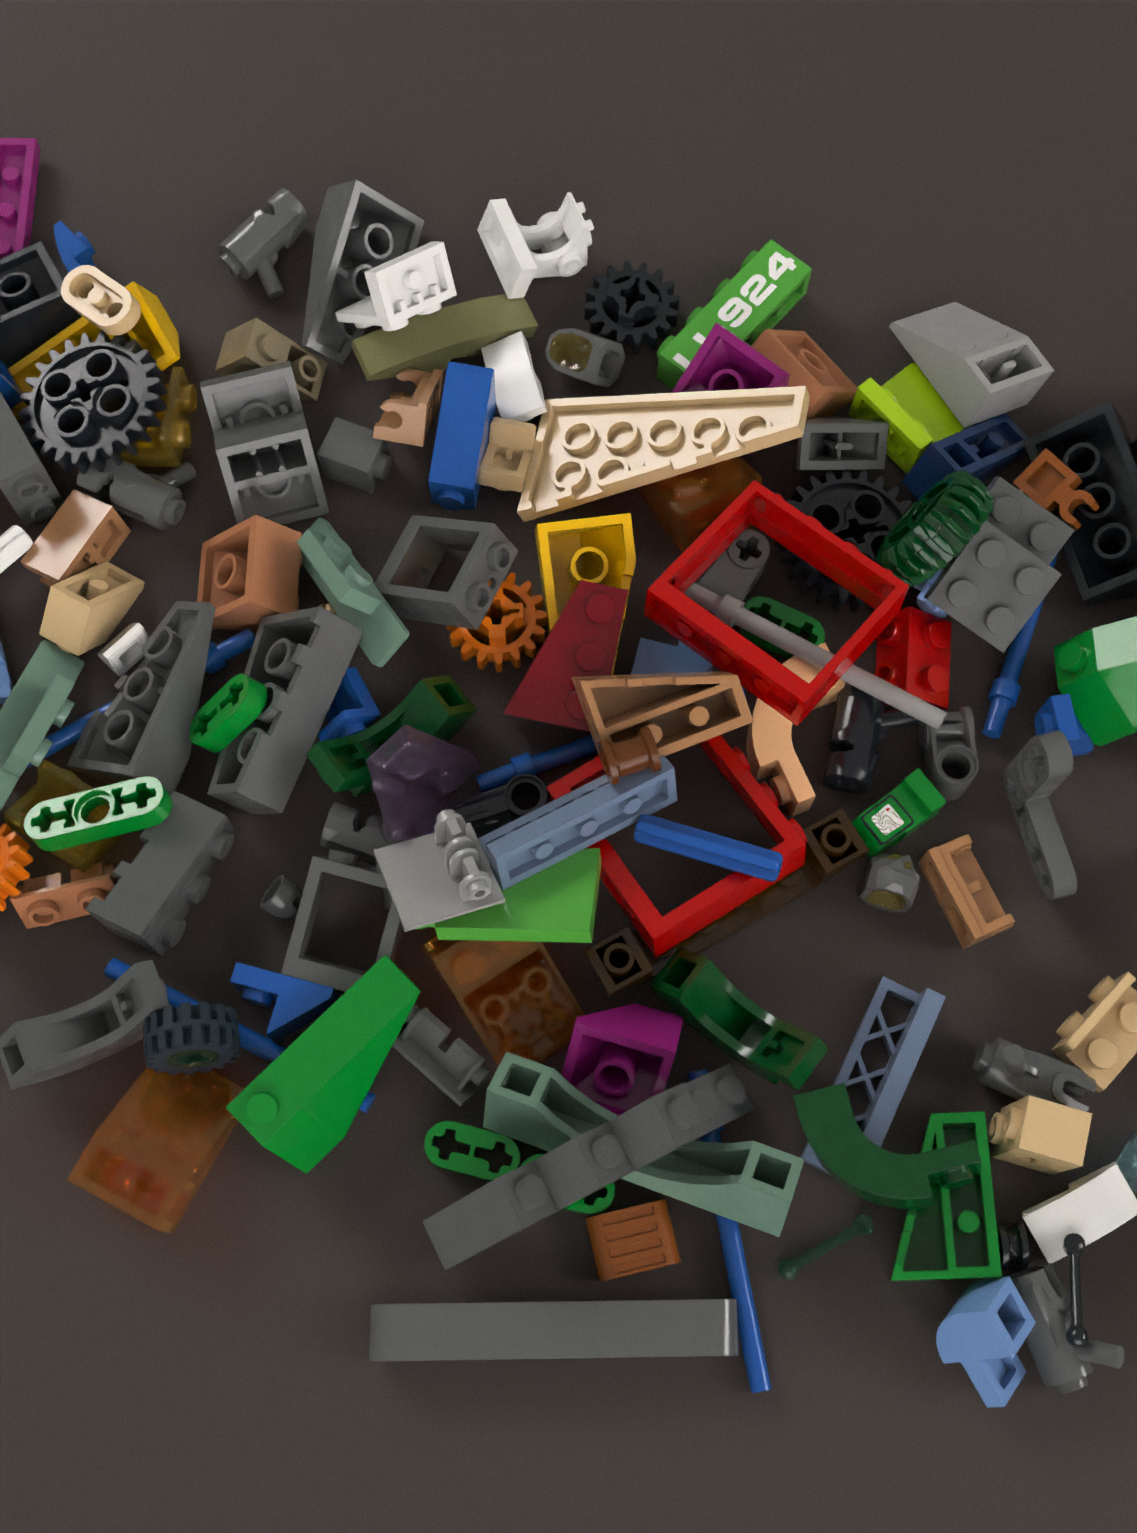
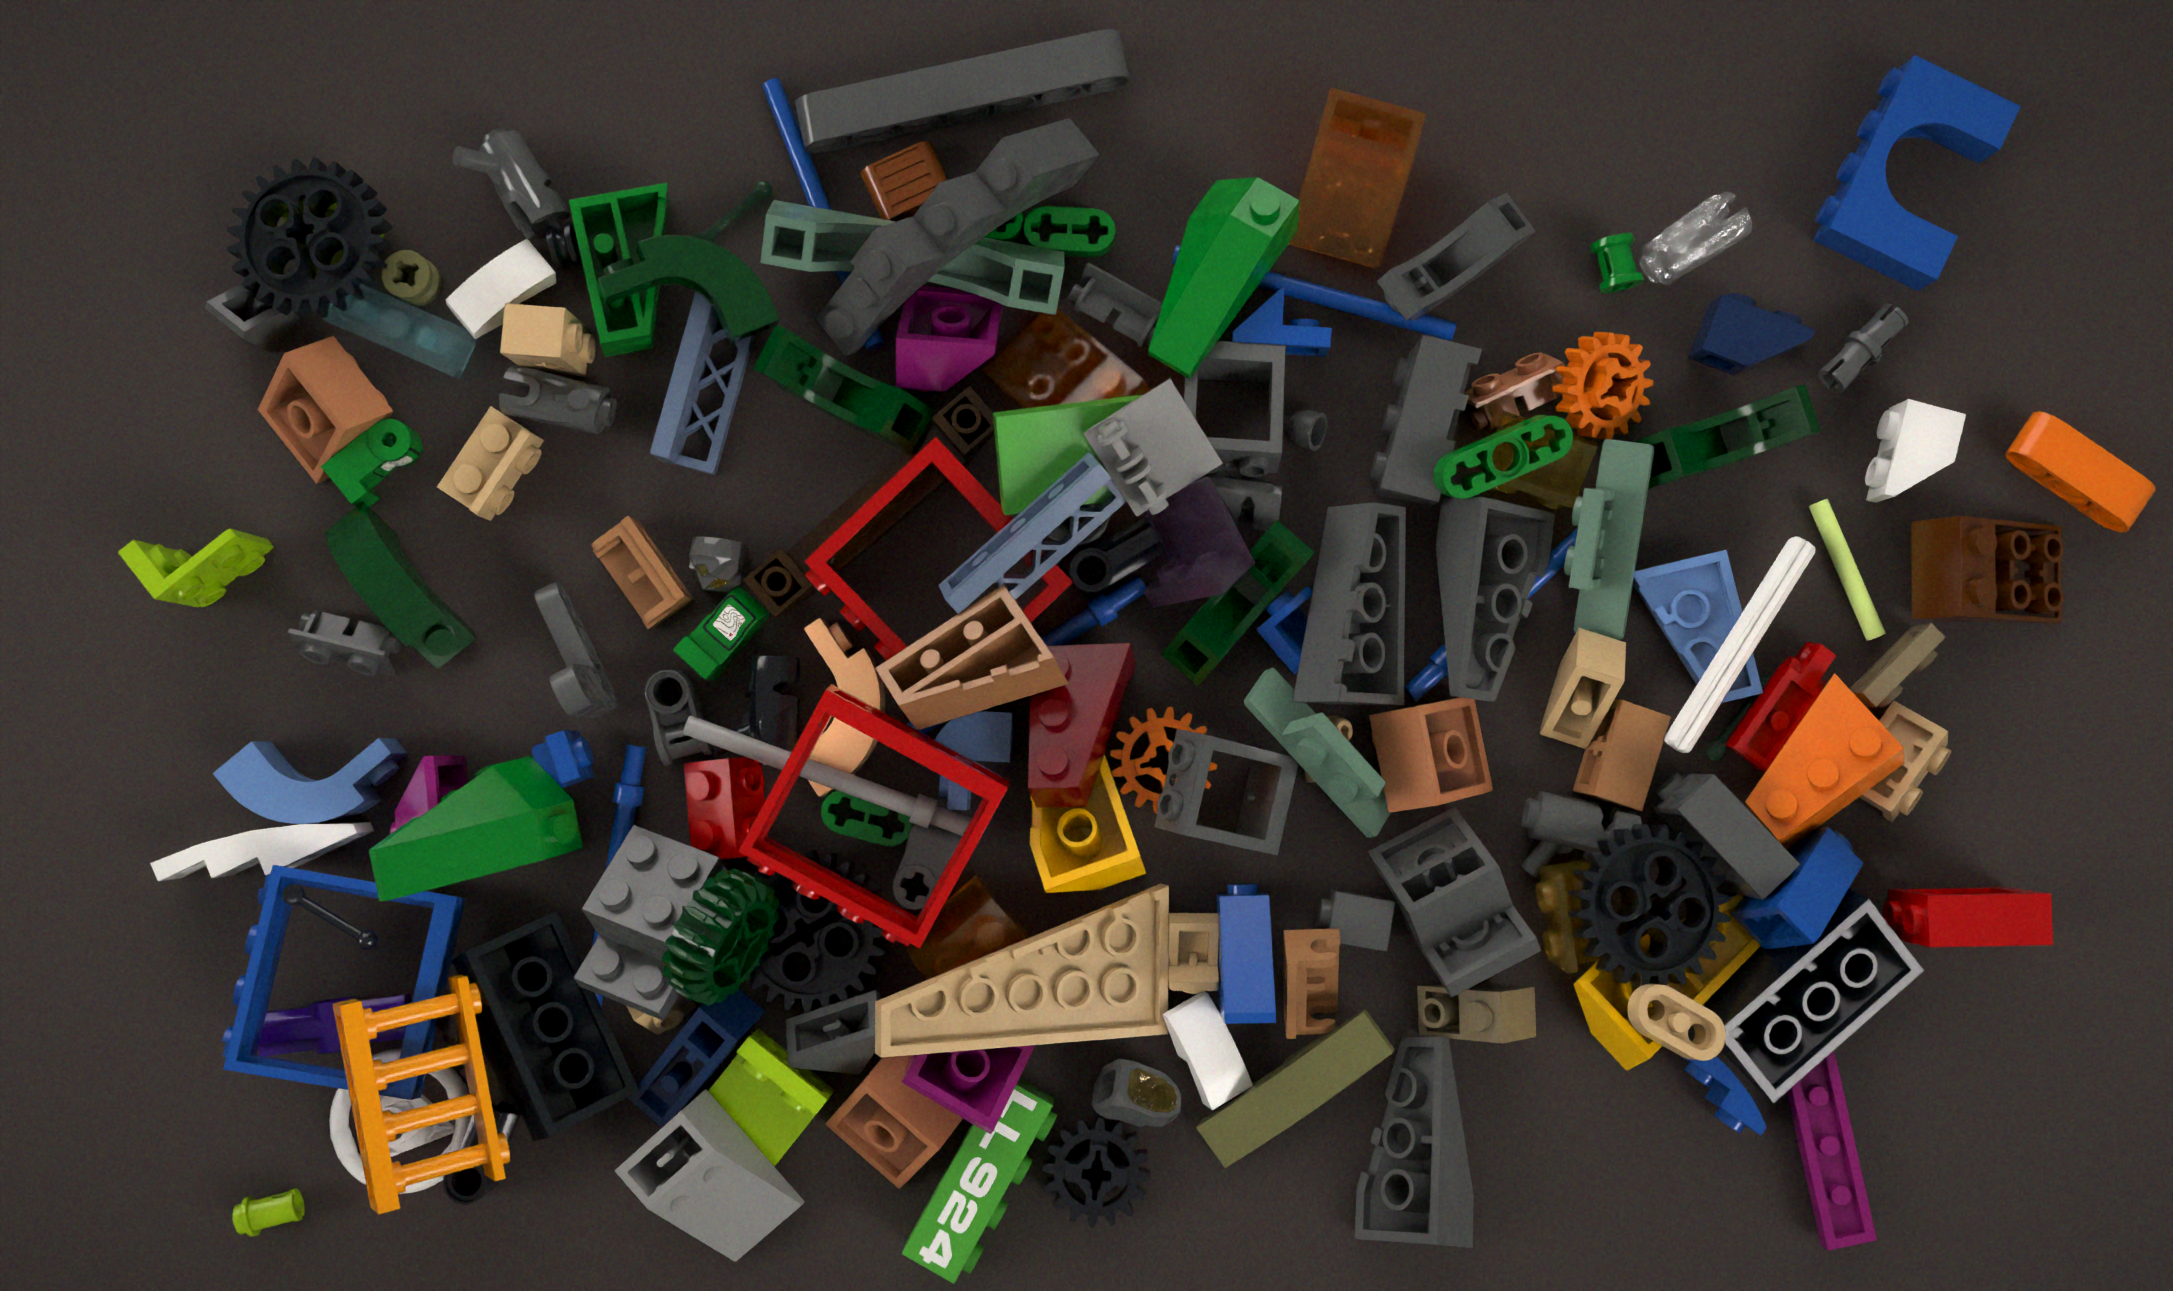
camera: 175 degrees right, 15 degrees up
white slope [97,623,149,676] -> none
black wheel [143,1002,240,1075] -> none
green beam [189,674,267,753] -> none
dark grey piece [218,187,310,299] -> none
white bracket [335,241,457,331] -> none
white tile [477,192,594,299] -> none
reddish brown bush [598,727,661,785] -> none
blue axle [634,814,783,882] -> none
medium blue brick [936,1277,1036,1408] -> none
dark orange plate [1013,448,1099,530] -> none
black hinge [1063,1233,1089,1348] -> none

